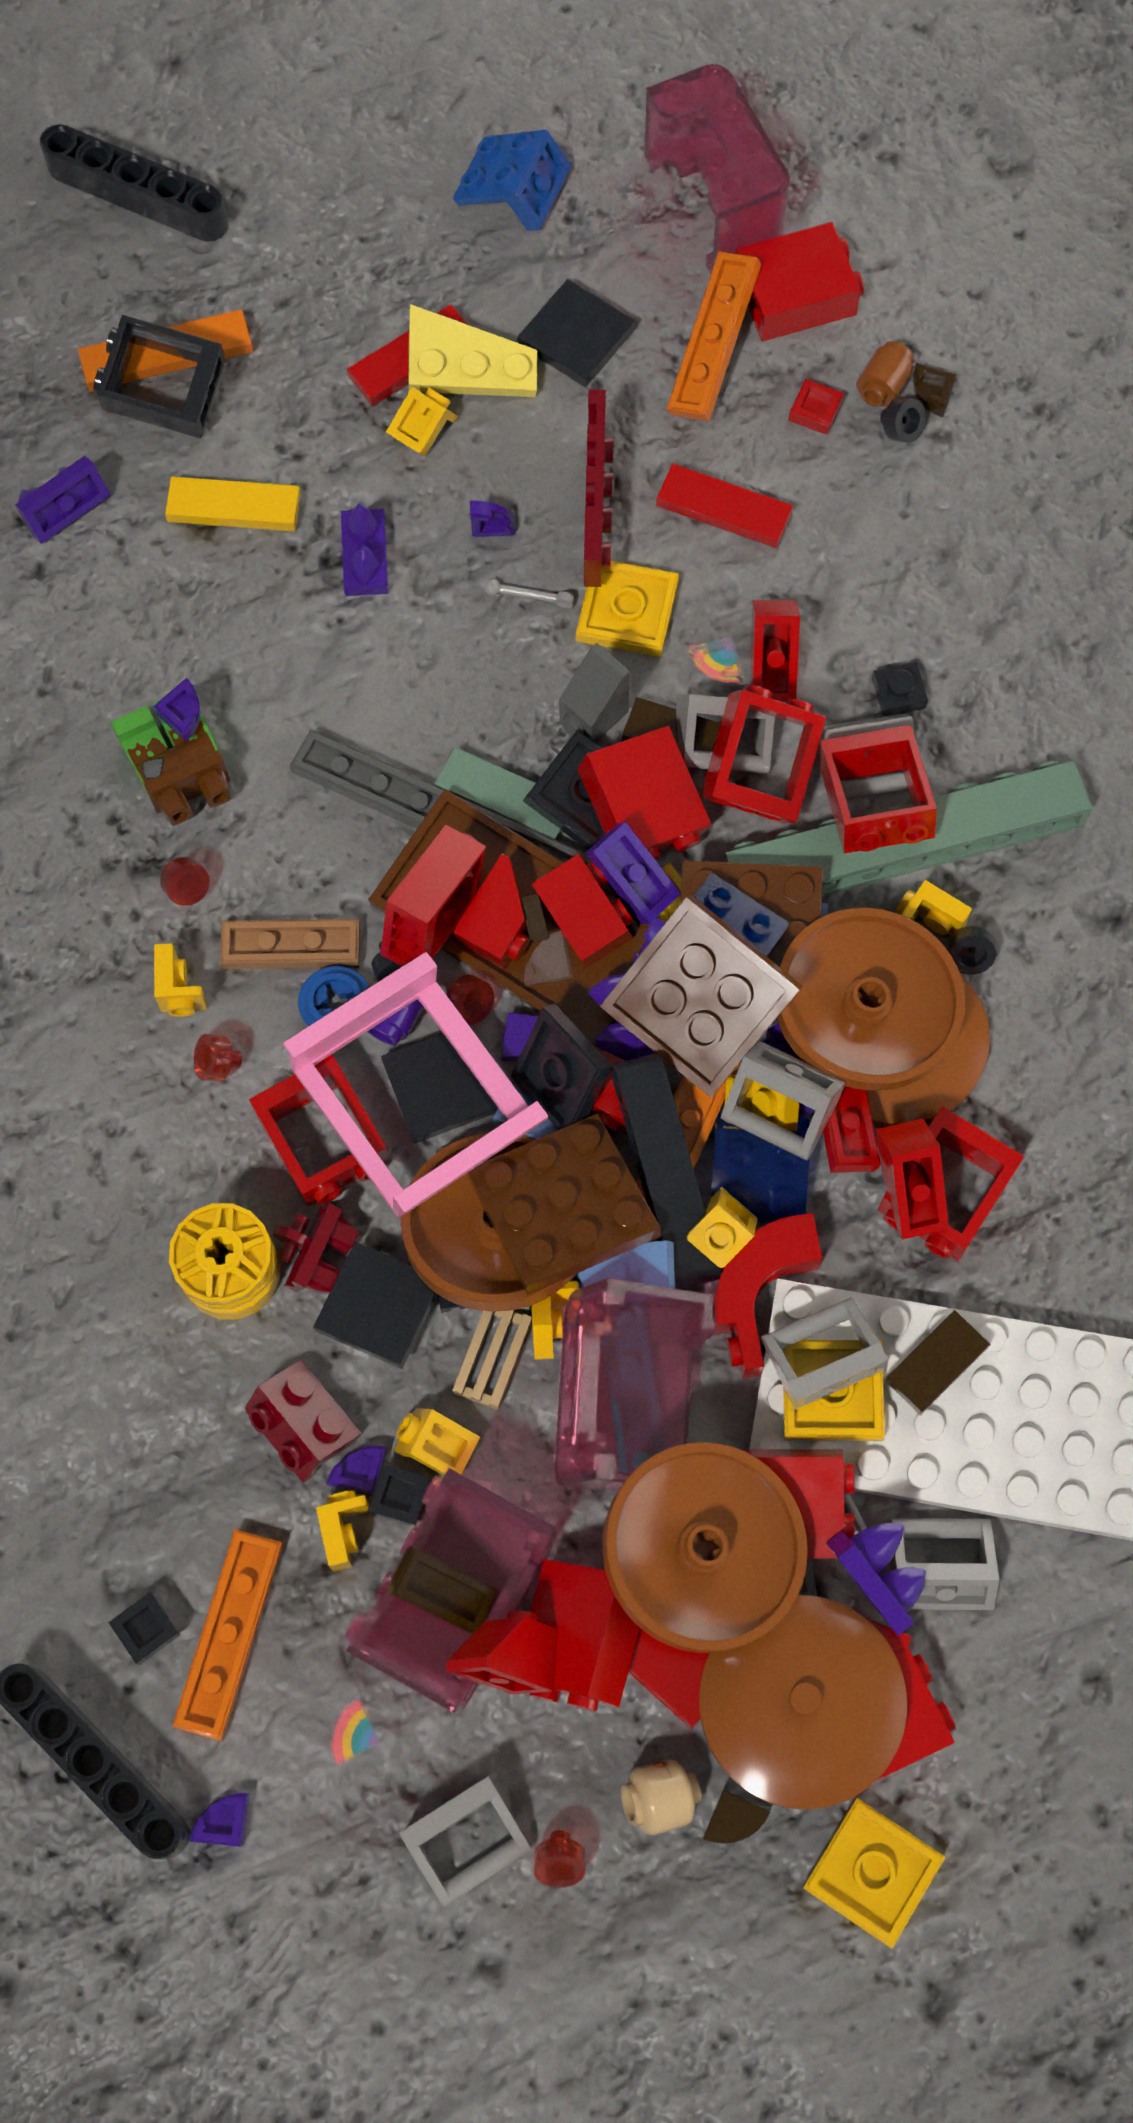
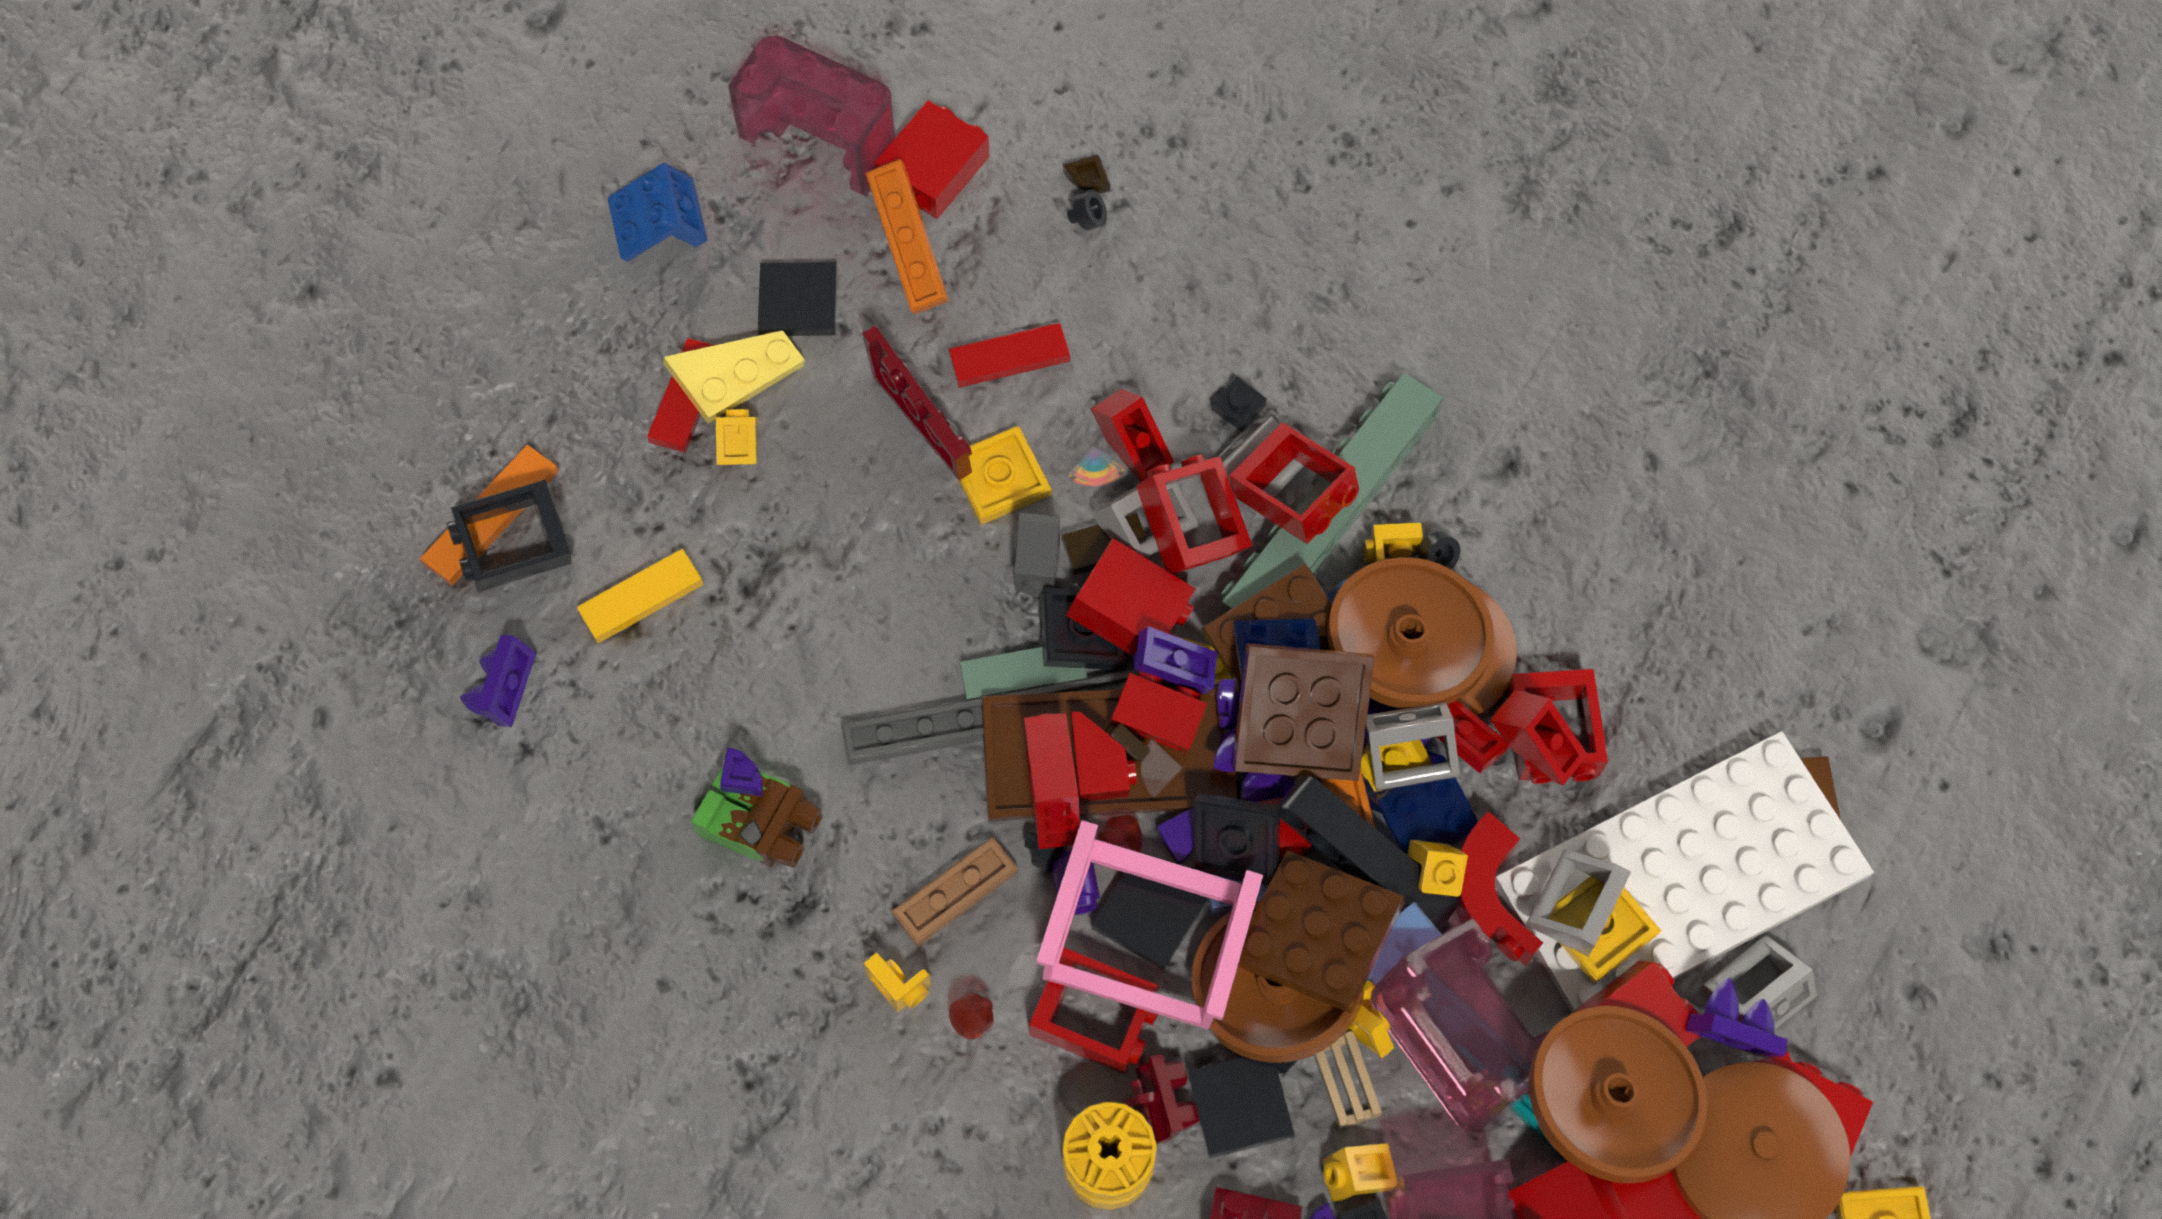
camera: 40 degrees left, 5 degrees down
black beam [40,124,228,242] -> none
clear red tile [160,857,210,906] -> none
blue gear [298,966,370,1027] -> none
dark purple tile [341,502,389,596] -> none
dark purple tile [470,500,515,537] -> none
light grey hinge [484,579,574,608] -> none
red tile [788,378,845,435] -> none
dark orange brick [856,341,914,407] -> none
dark brown tile [885,1310,991,1416] -> none

